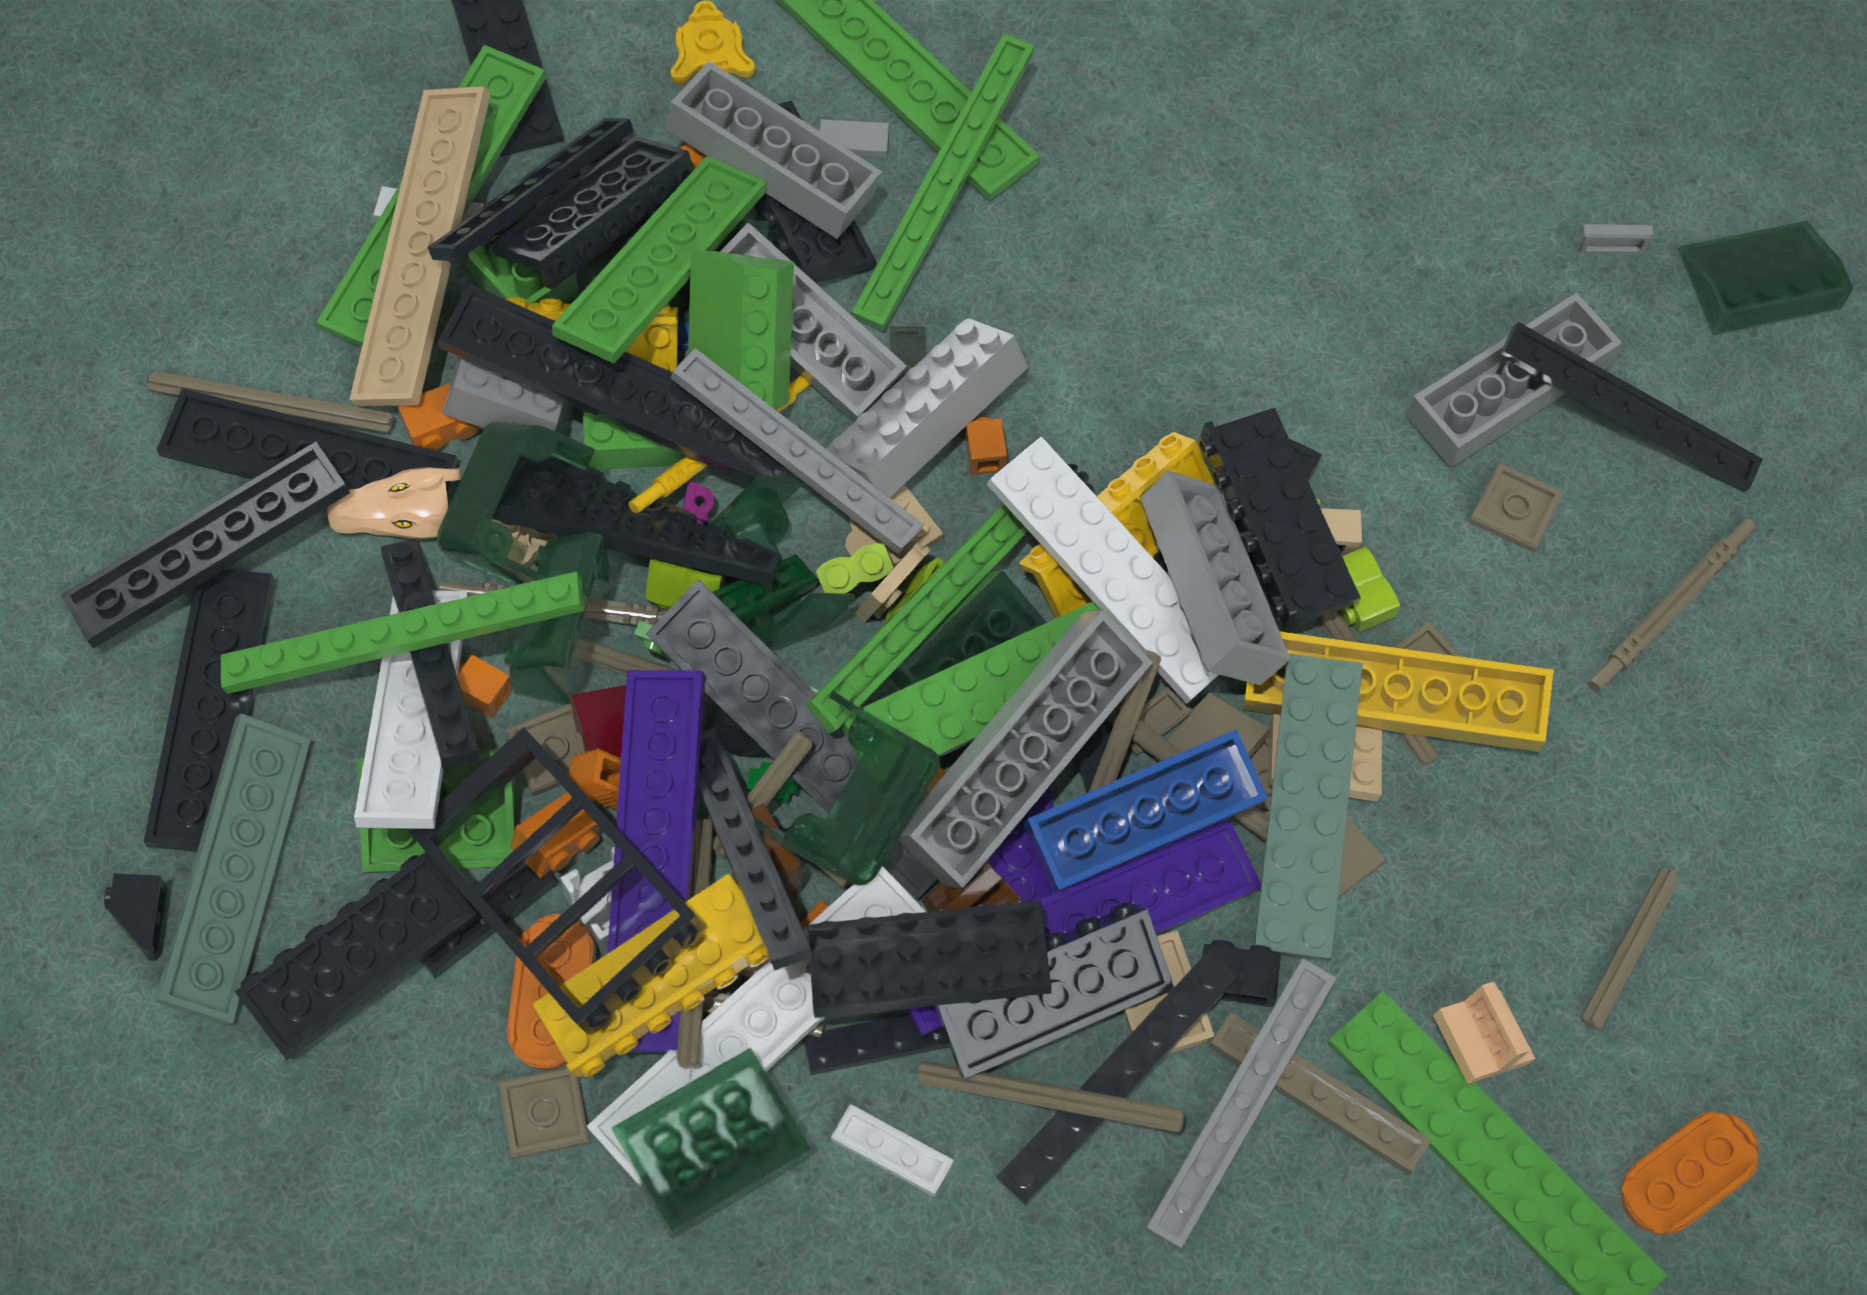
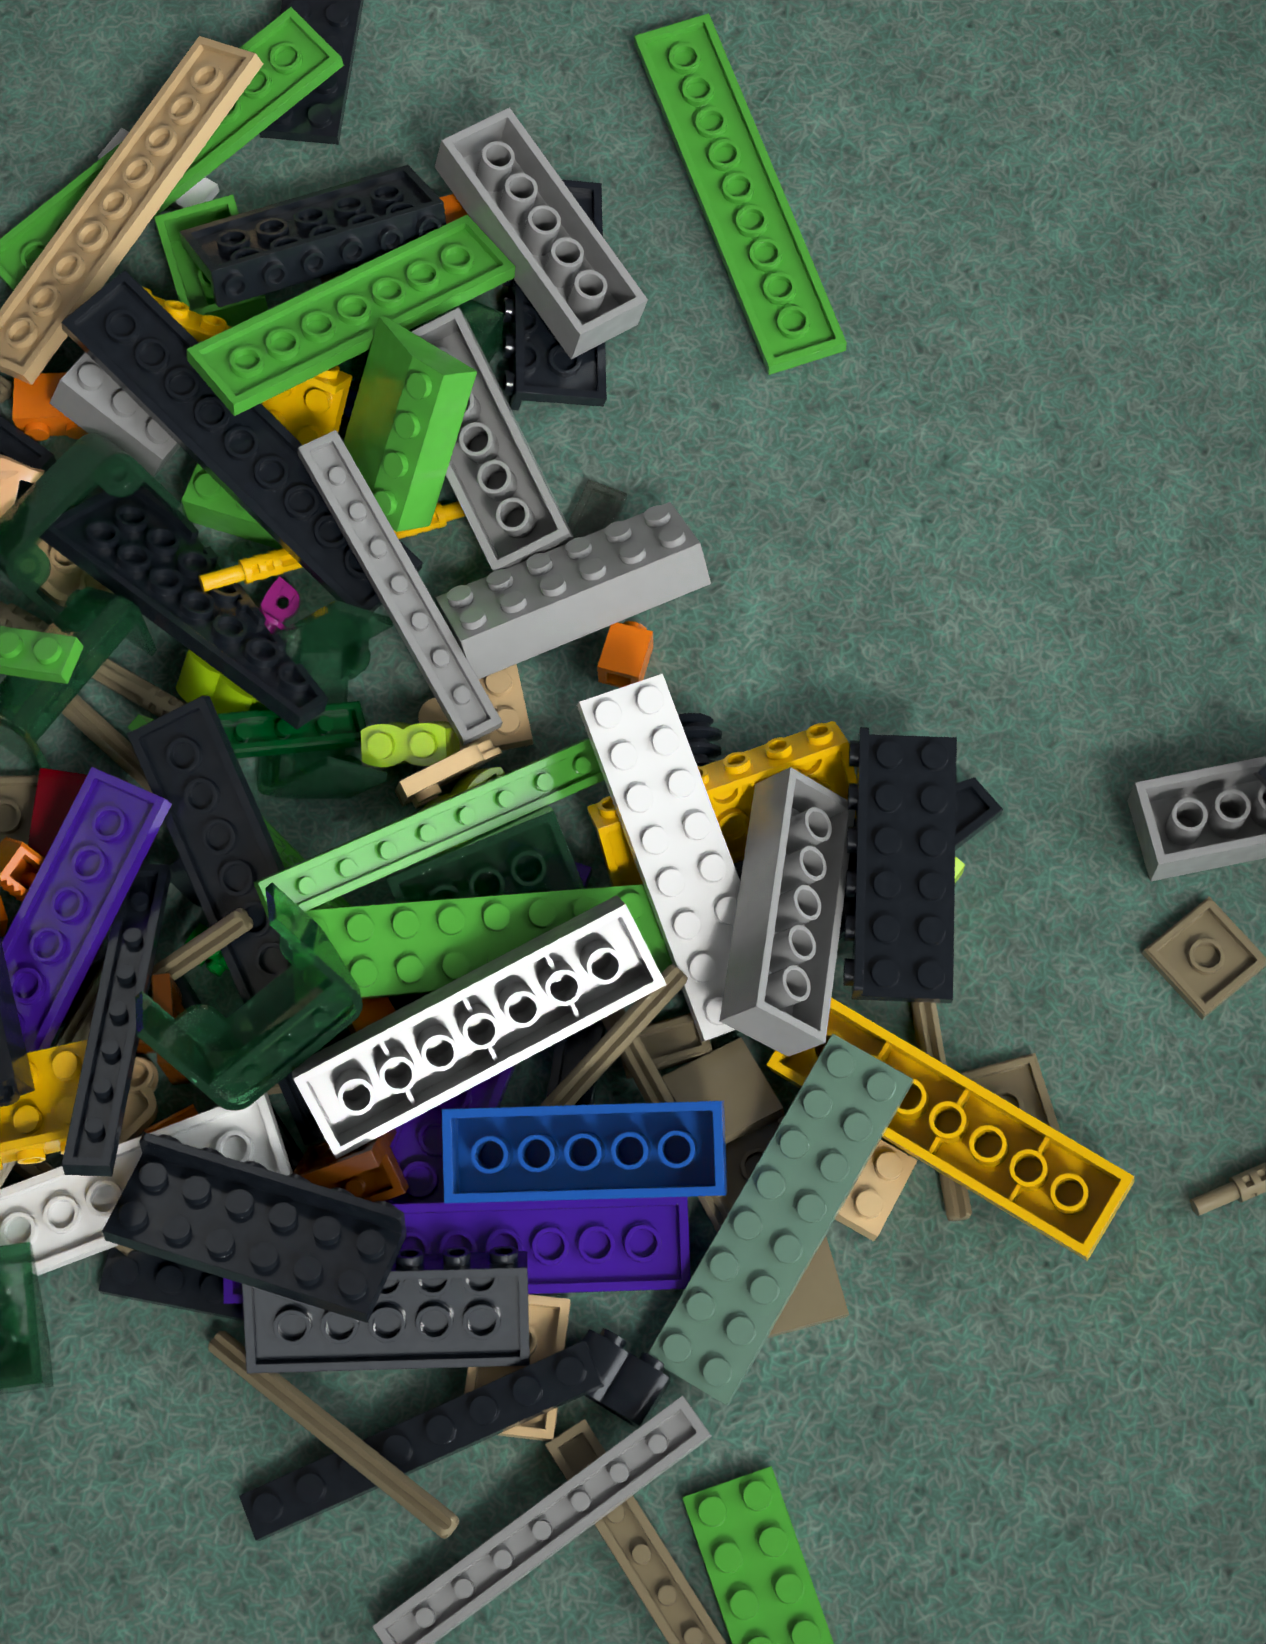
camera: 30 degrees right, 5 degrees up
black plate [428,118,634,264] -> none
yellow tile [670,1,755,85] -> none
light grey tile [820,119,889,158] -> none
white tile [831,1104,954,1197] -> none
bright green plate [852,33,1035,331] -> none
tan panel [1321,509,1362,556] -> none
lime brick [1340,547,1400,633] -> none
light nougat bracket [1433,982,1535,1084] -> none
dark tan axle [1581,867,1680,1030] -> none

